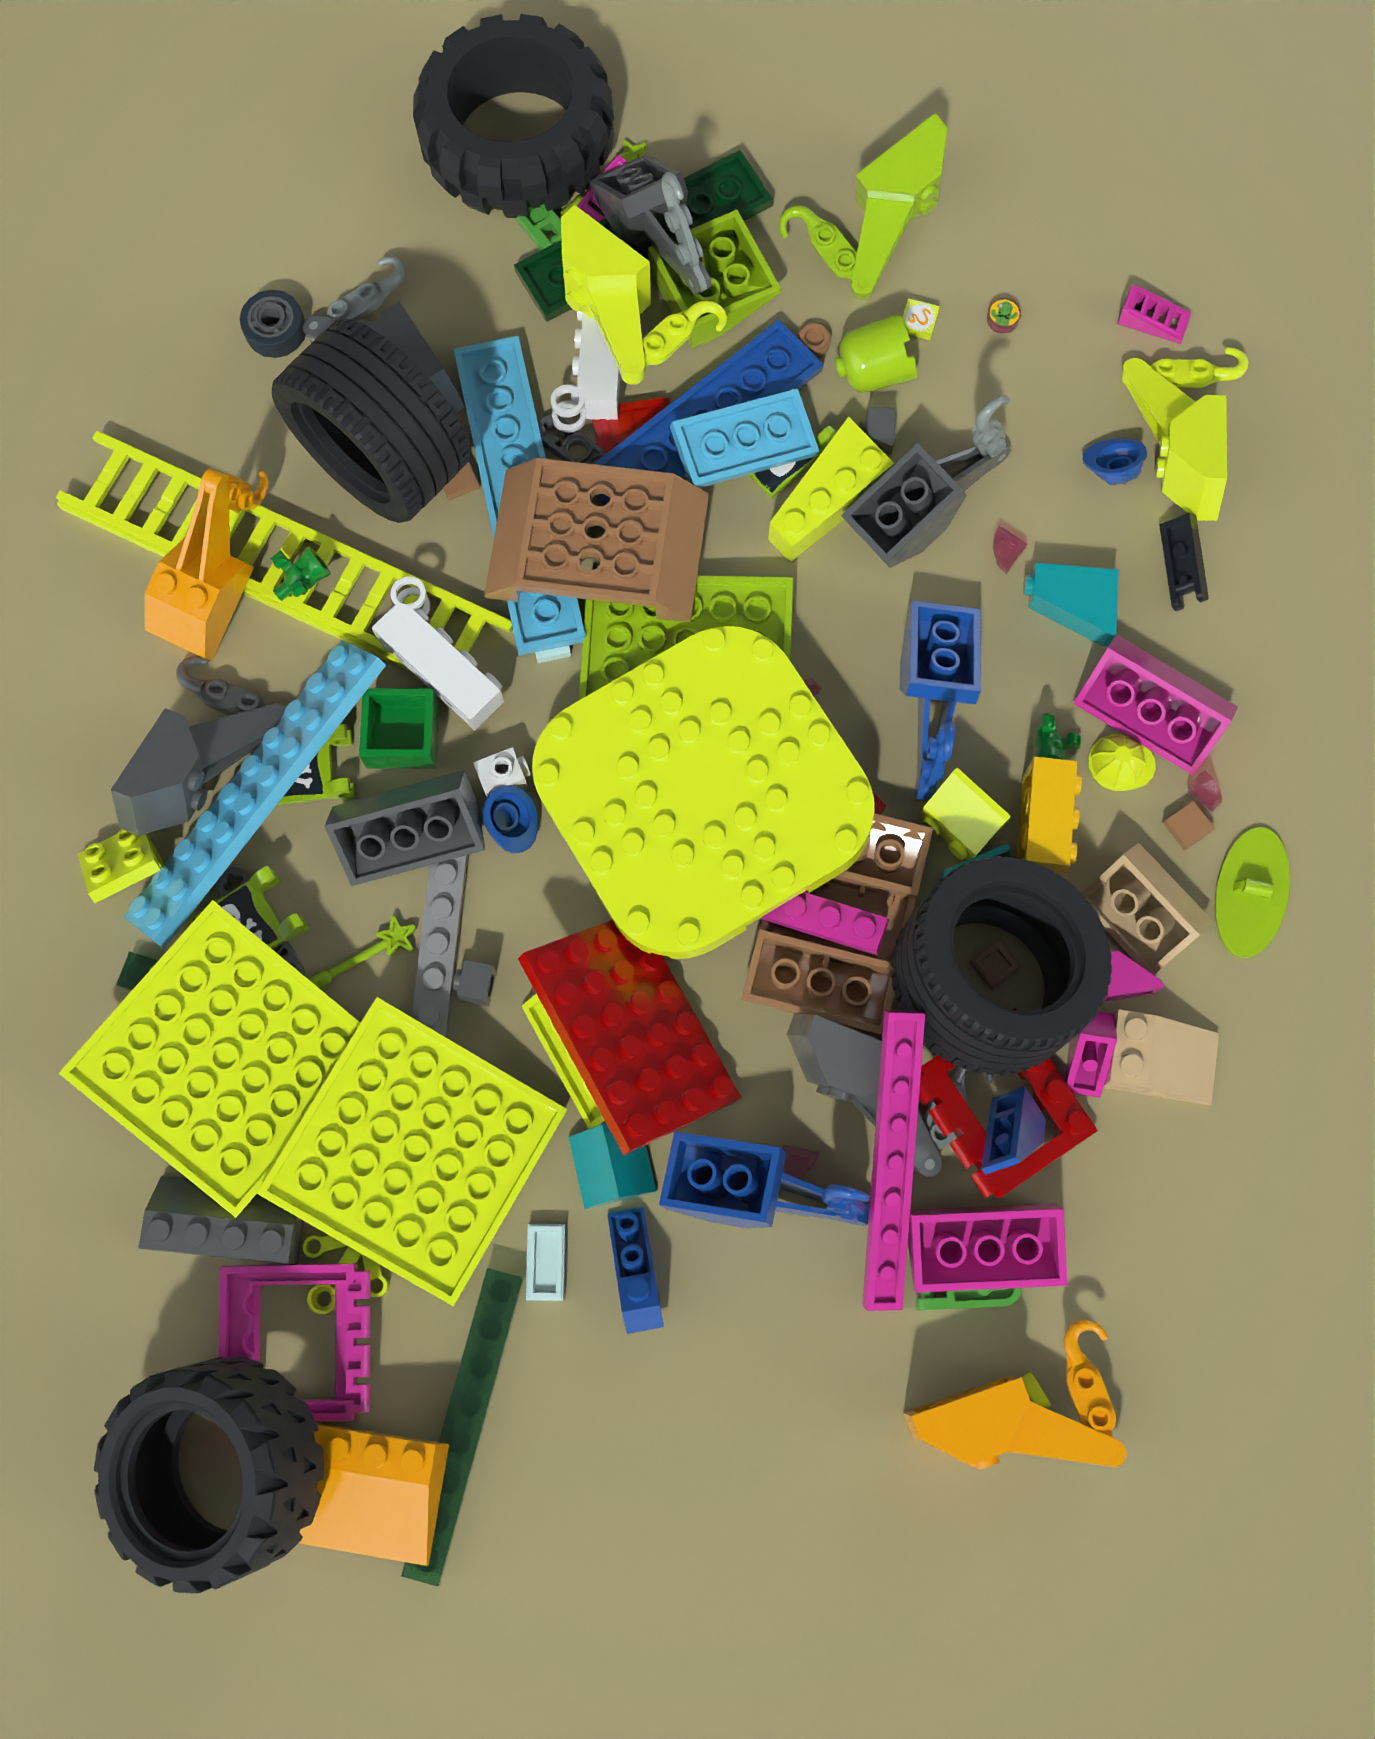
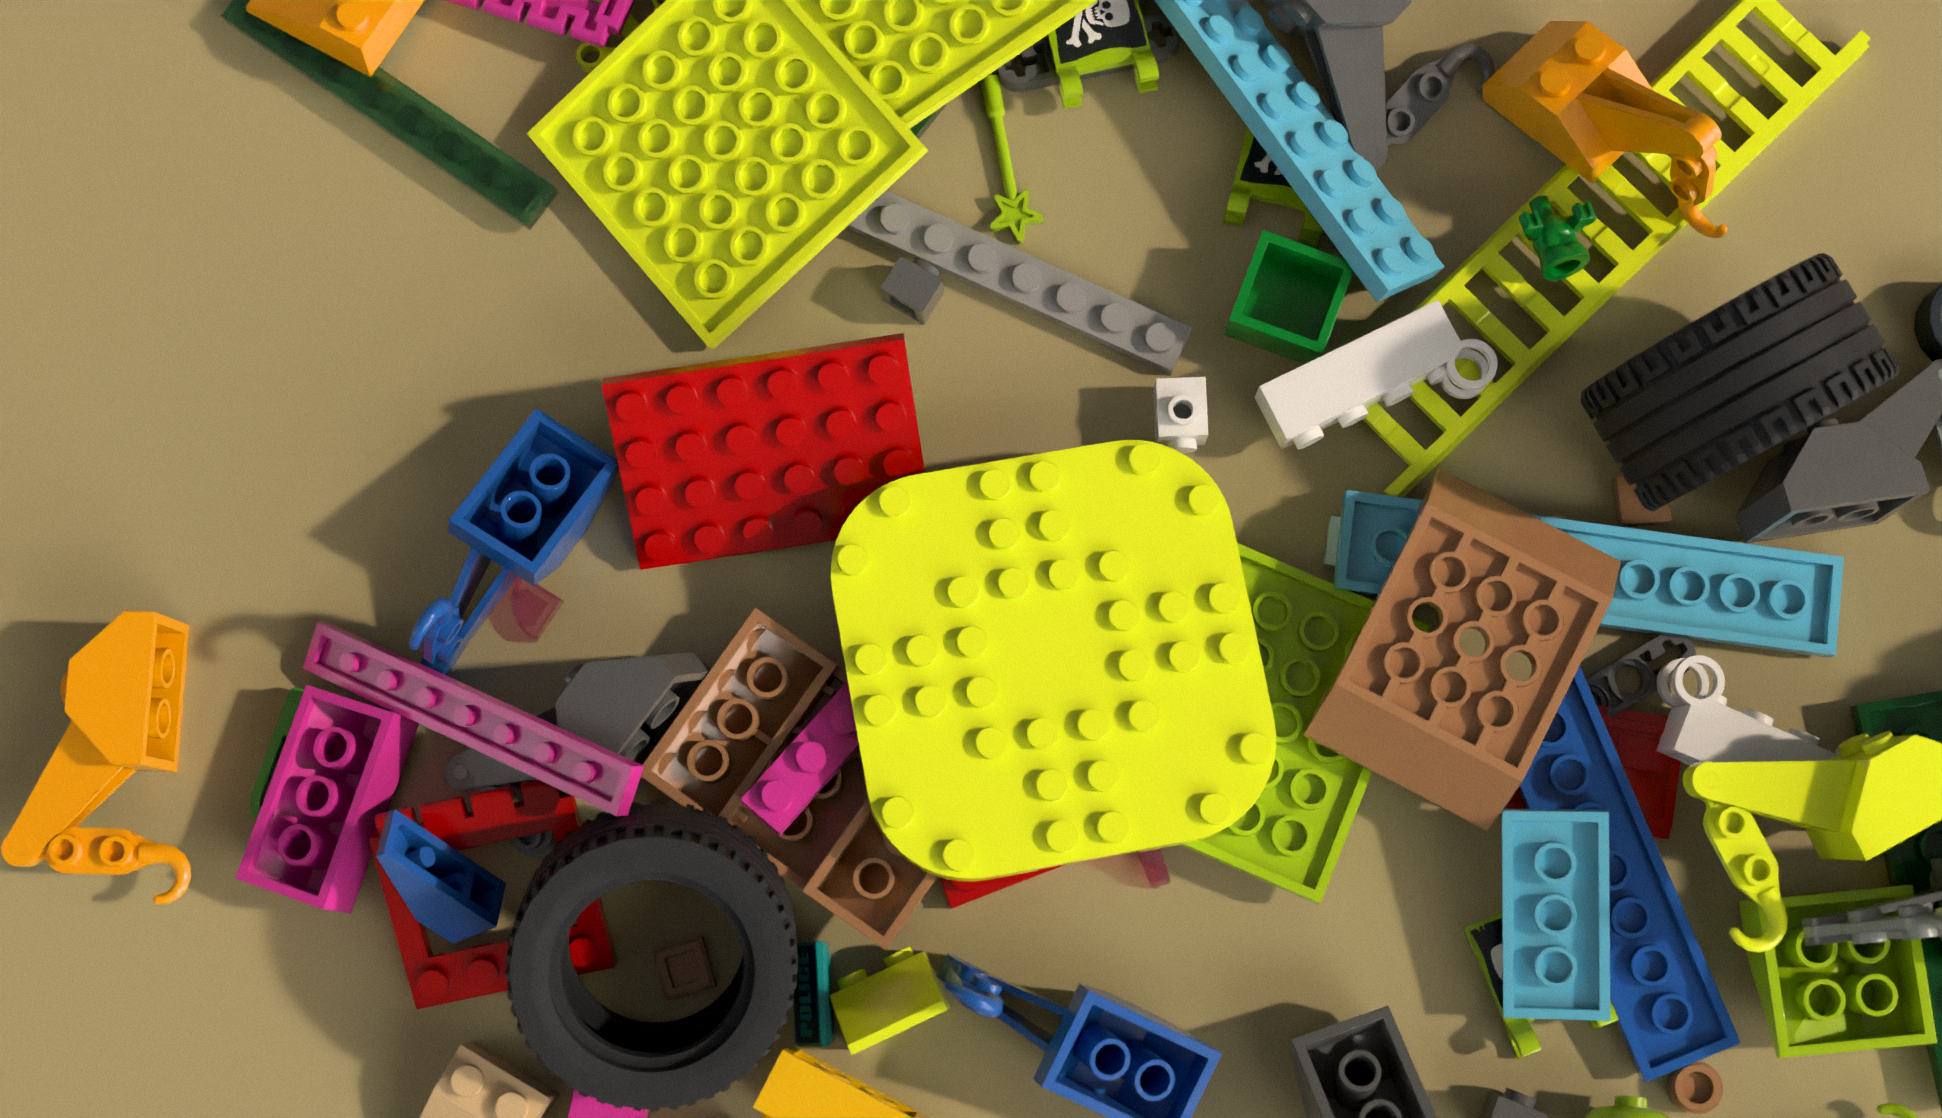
camera: 115 degrees right, 5 degrees up
dark grey slope [324,770,485,886] -> none
blue piece [482,785,538,853] -> none
light aqua tile [526,1224,566,1301] -> none
teal slope [568,1124,657,1210] -> none
blue slope [607,1207,664,1334] -> none
neon yellow wedge [768,417,894,563] -> none
neon yellow tile [1022,1372,1051,1408] -> none
dark pink slope [1065,1011,1117,1098] -> none

